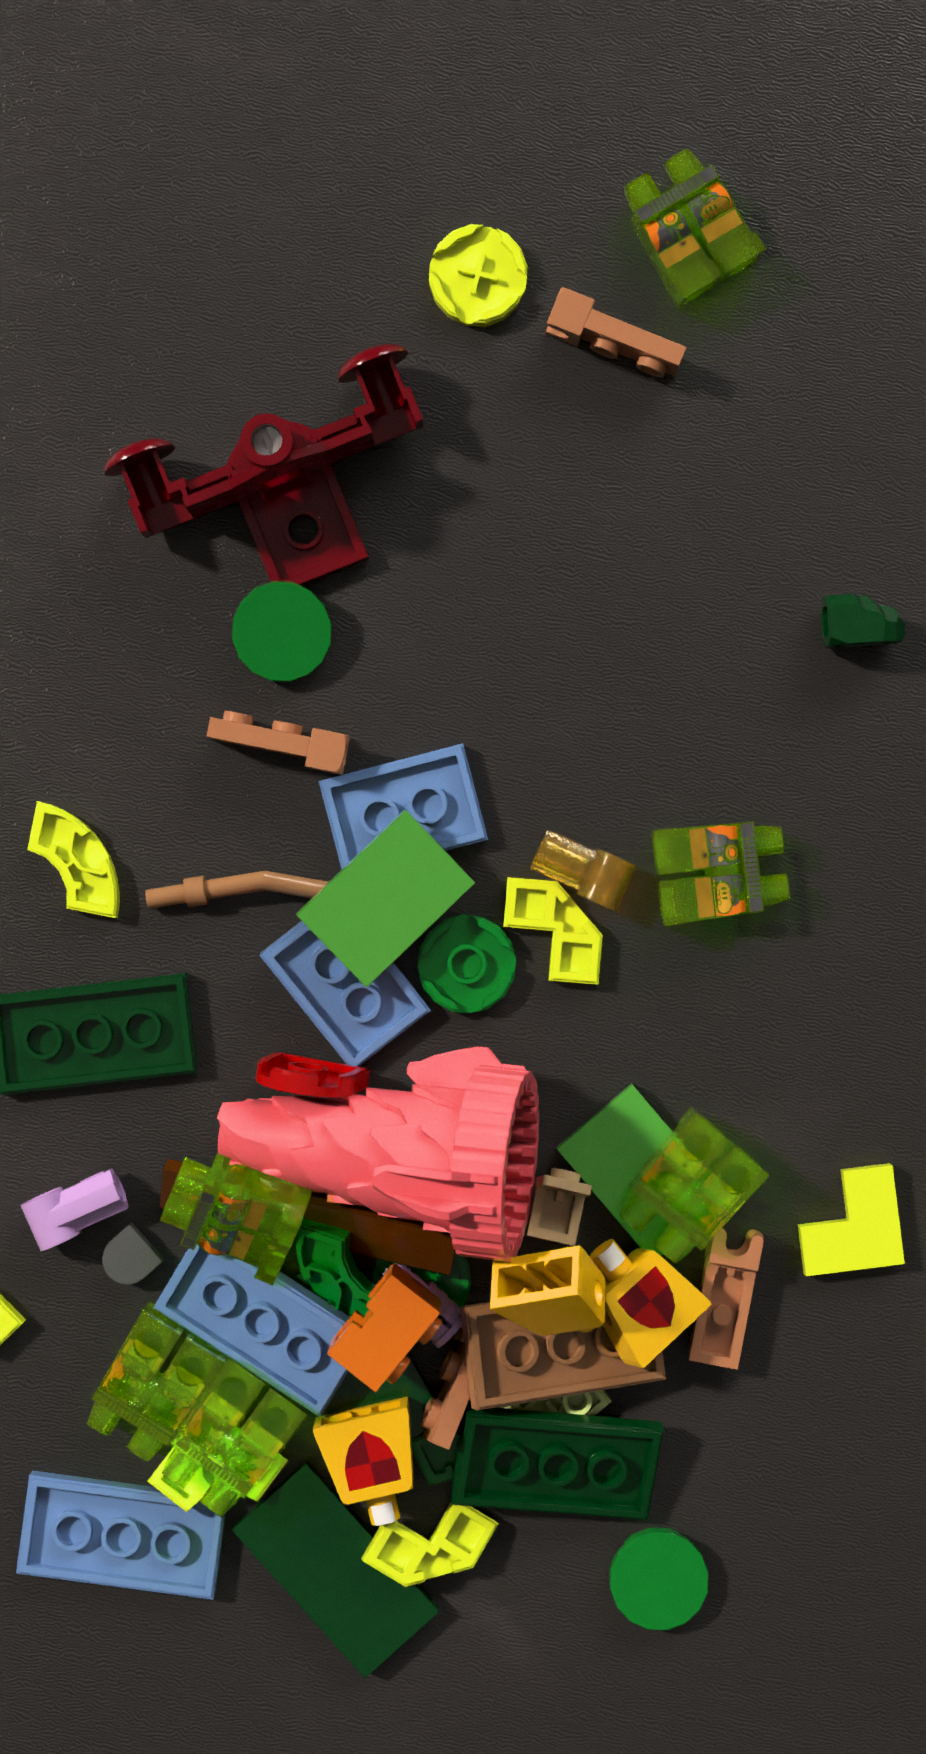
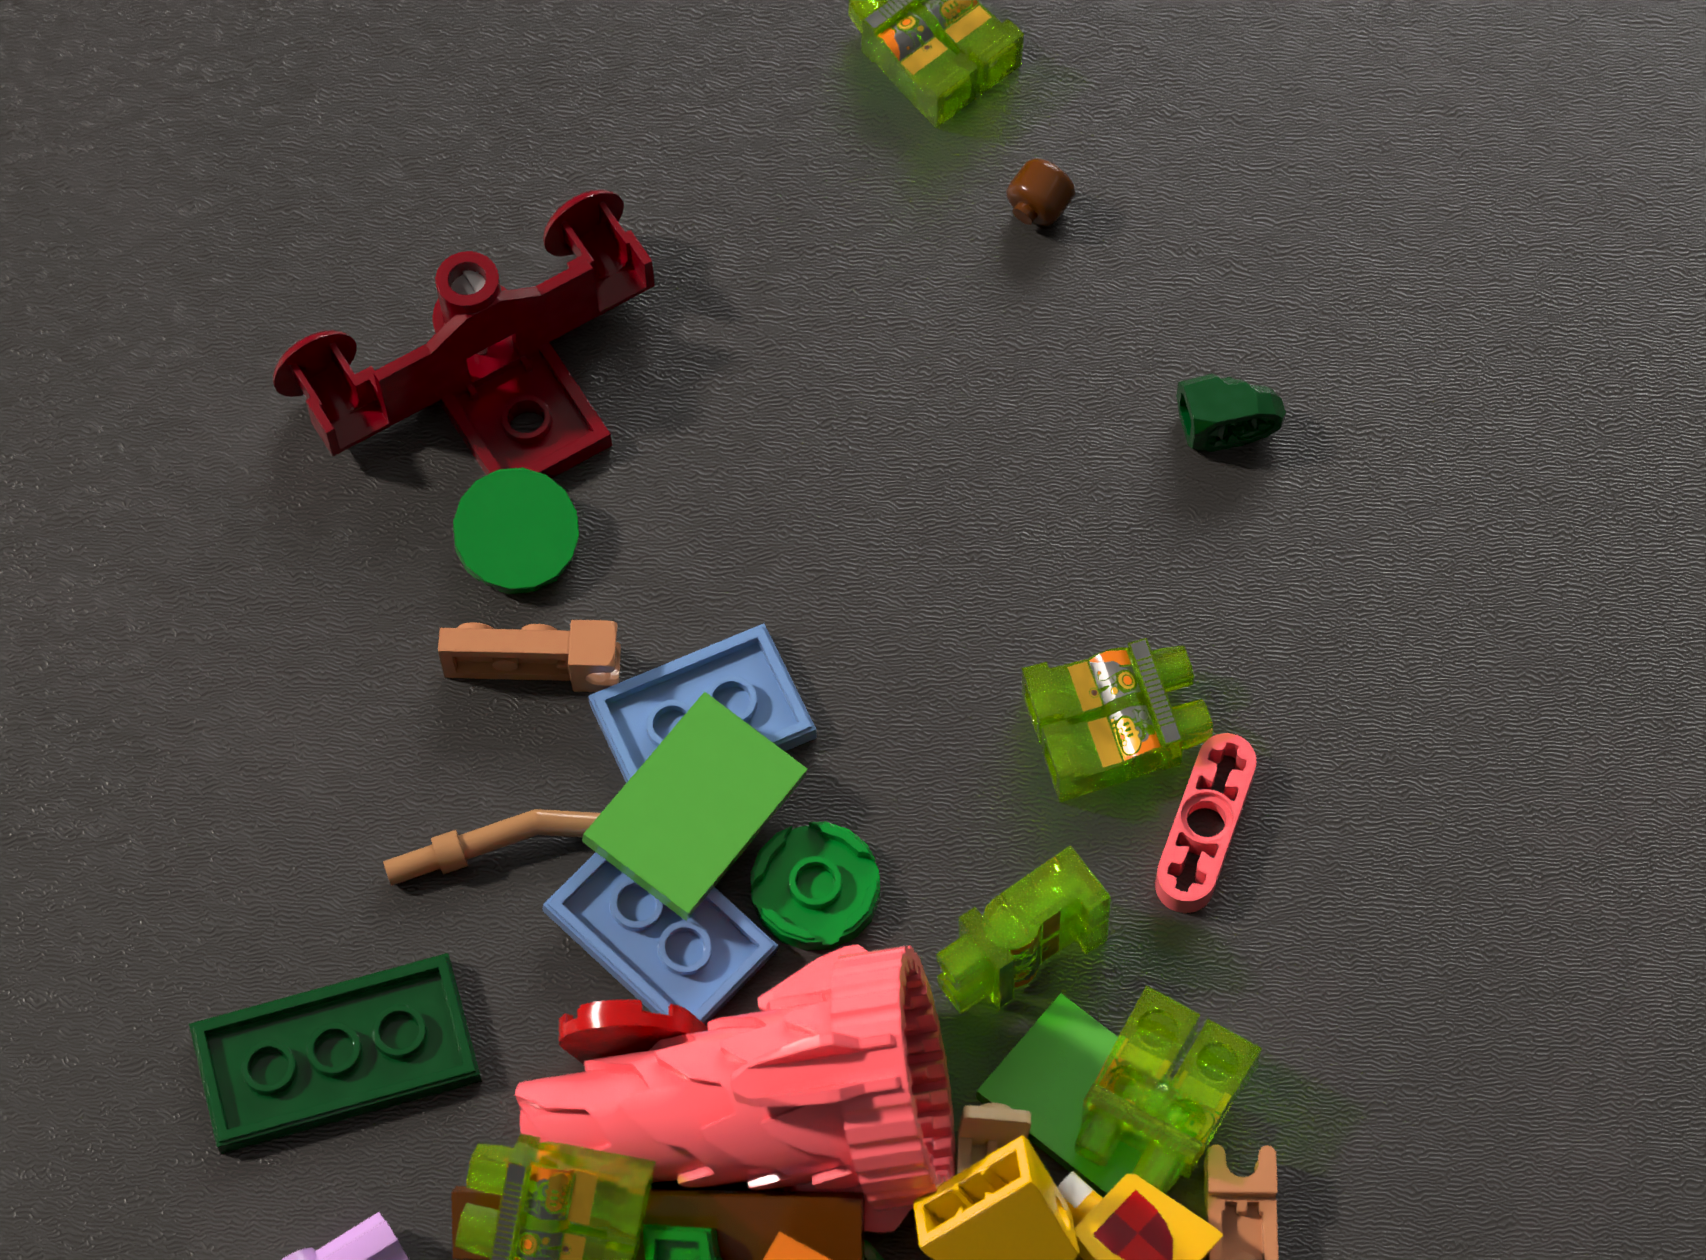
camera: 10 degrees left, 25 degrees down
neon yellow tile [27,801,120,918] -> none
neon yellow tile [429,224,527,327] -> none
neon yellow tile [503,877,603,985] -> none
clear yellow piece [530,830,637,912] -> none
nougat plate [545,287,686,377] -> none
neon yellow tile [797,1163,905,1276] -> none
none -> clear neon green hips [936,845,1111,1014]
none -> reddish brown piece [1007,158,1075,226]
none -> coral beam [1155,733,1257,913]

